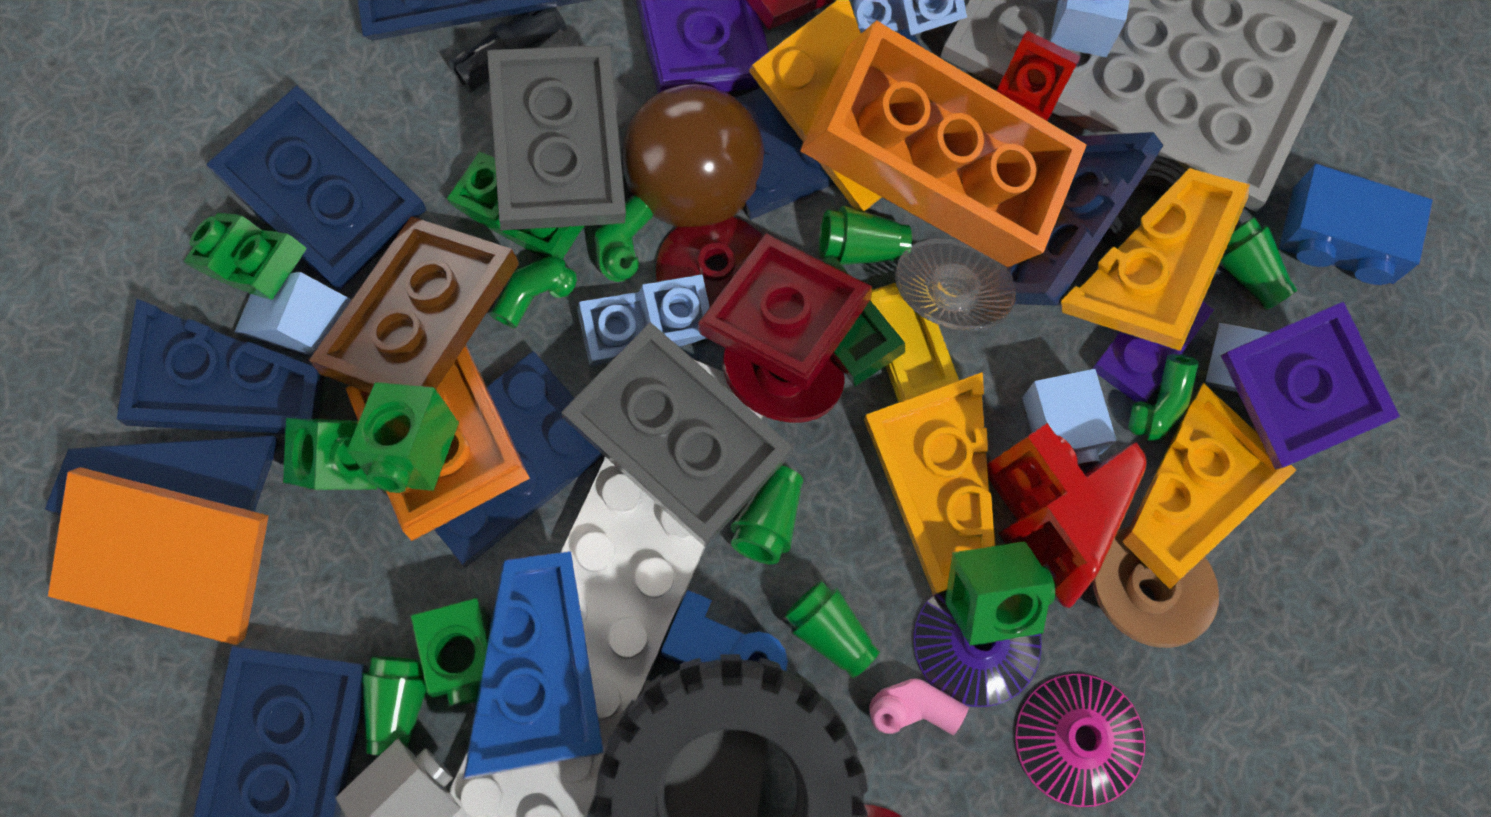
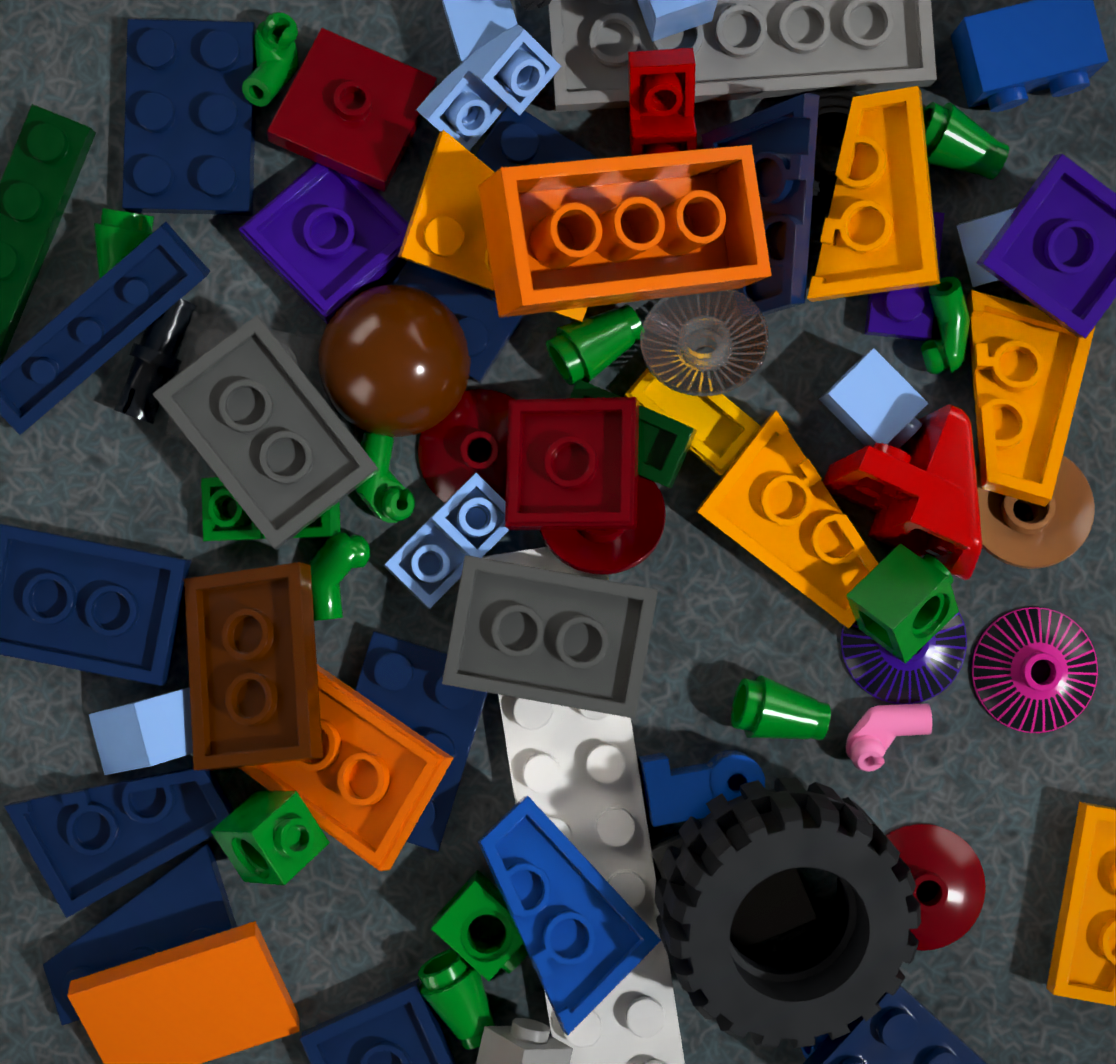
camera: 25 degrees left, 15 degrees up
green slope [183,212,307,300] -> none
green brick [347,382,459,493] -> none
green cone [731,465,804,564] -> none

